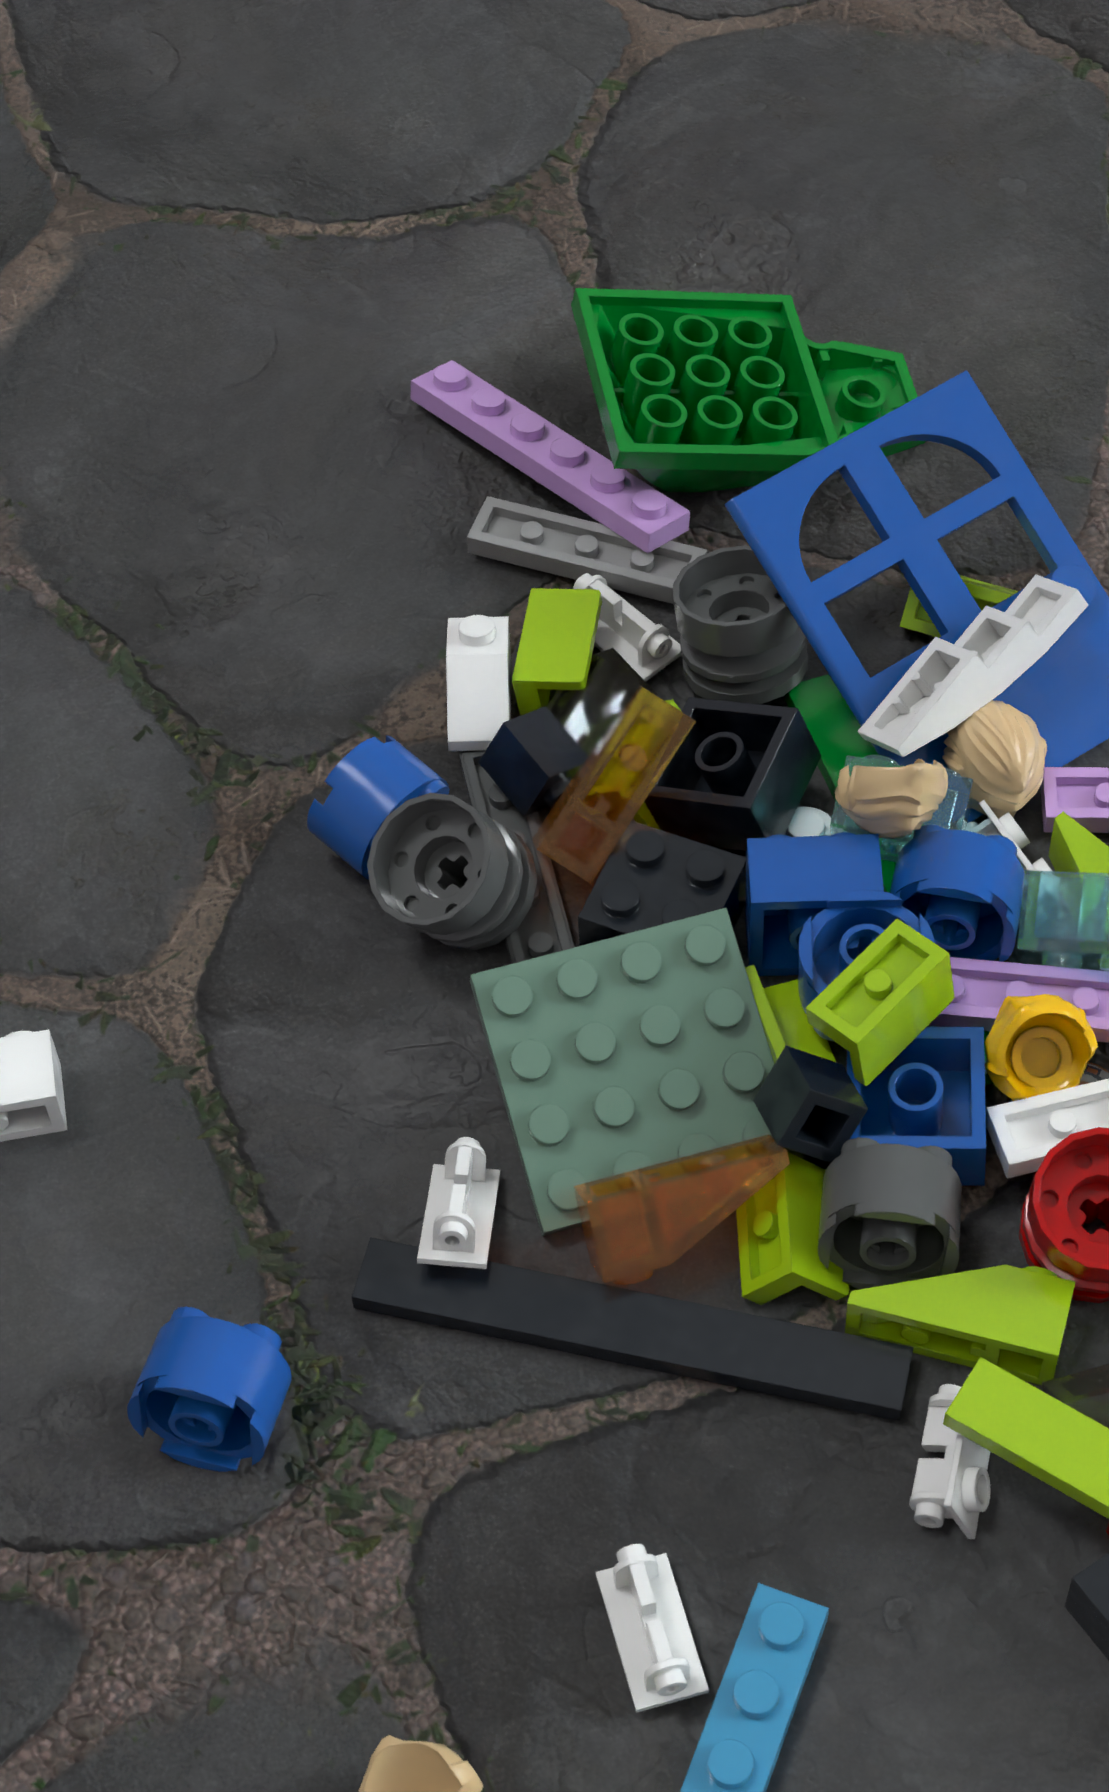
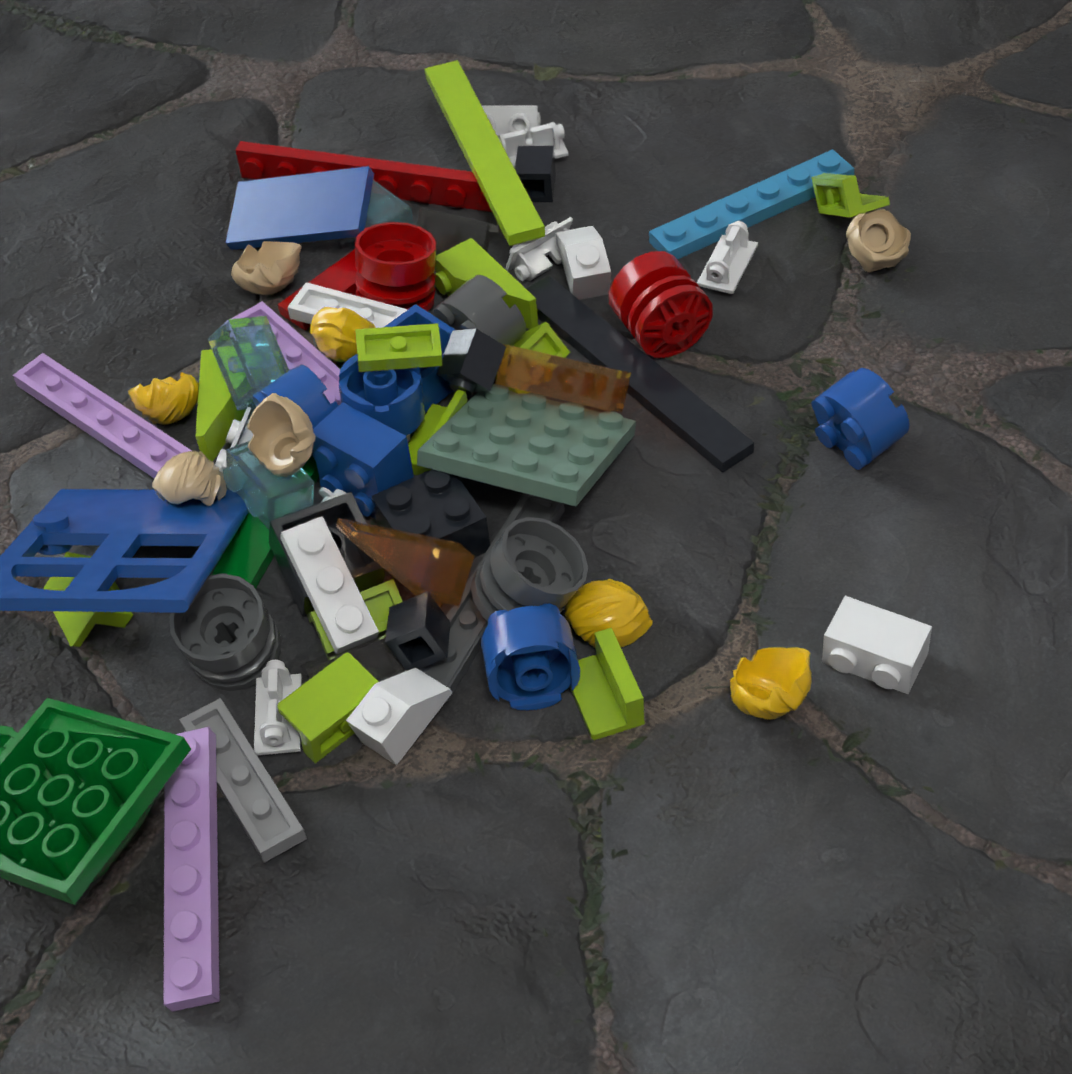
camera: 140 degrees left, 5 degrees down
white hinge [417,1137,500,1269] -> none
white slope [857,575,1088,757] -> none
none -> white plate [280,516,379,655]
none -> white slope [556,226,611,300]
none -> yellow hair [565,579,653,648]
none -> lime panel [570,627,645,740]
none -> red wheel [609,251,713,358]
none -> yellow hair [730,647,812,719]

